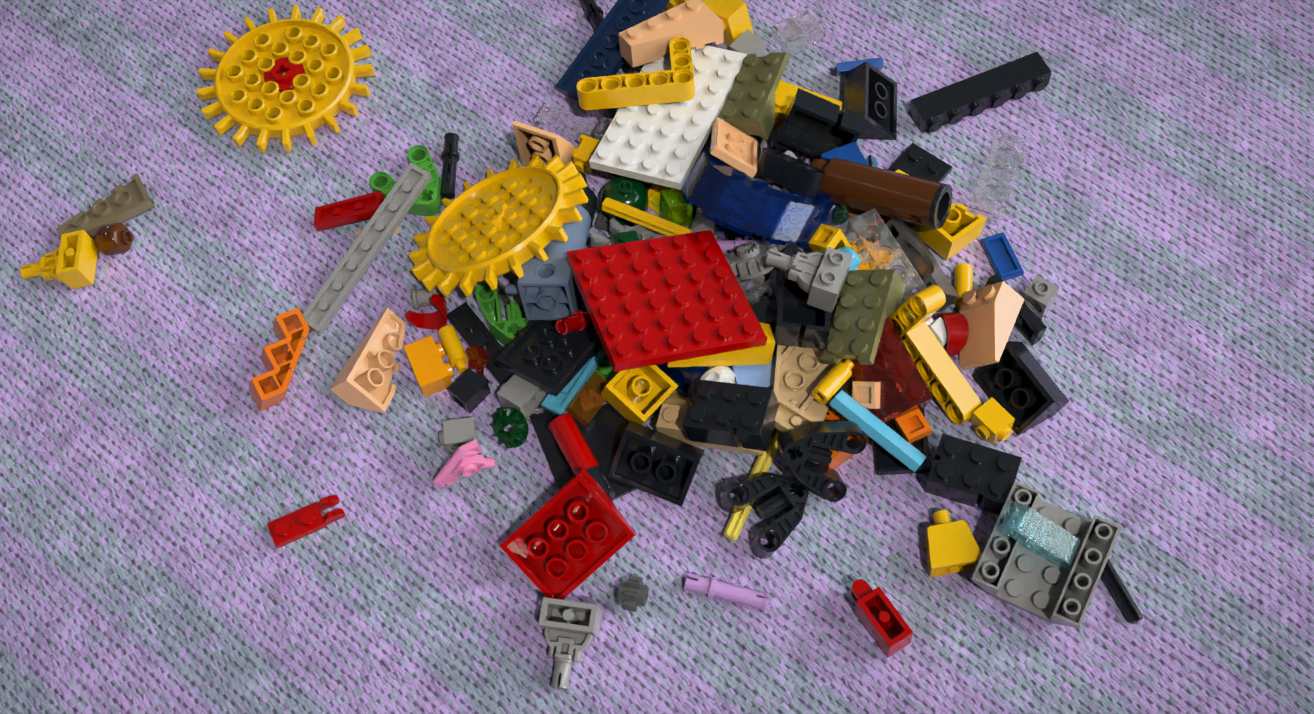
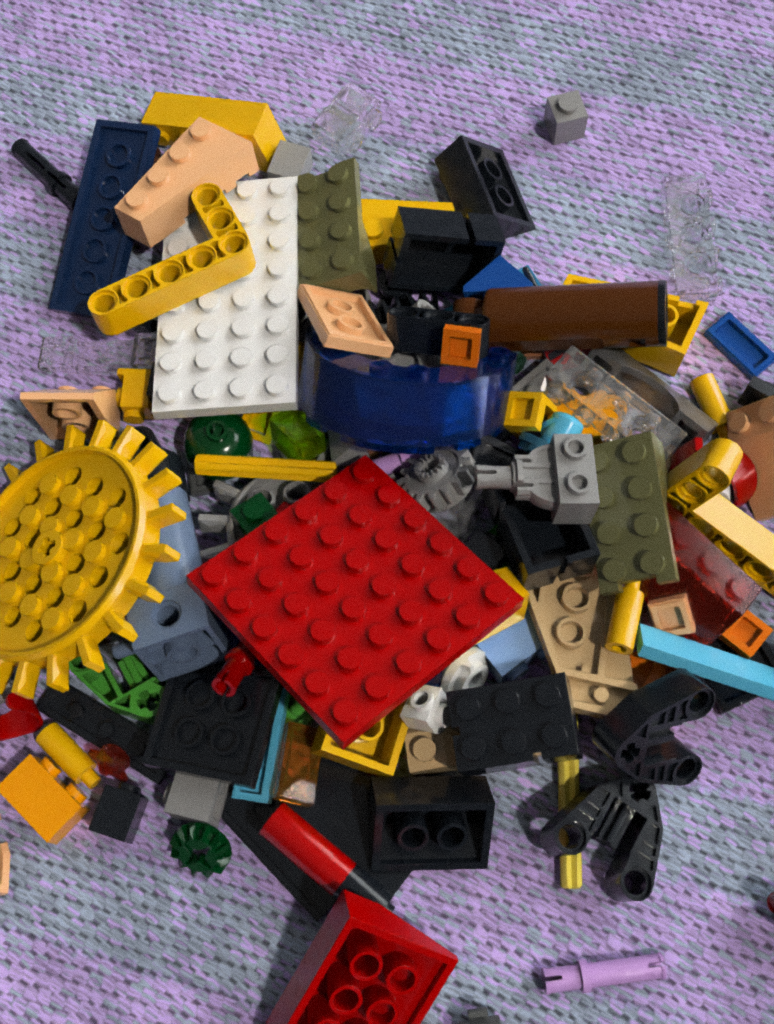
camera: 25 degrees left, 10 degrees up
bright pink piece [433,440,495,488] -> none
light grey brick [439,417,478,454] -> none
blue tile [834,58,884,76] -> none
black plate [888,143,952,183] -> none
black brick [909,51,1052,133] -> none
none -> white plate [399,685,451,734]
none -> orange plate [440,324,482,368]
none -> light grey brick [544,90,588,145]

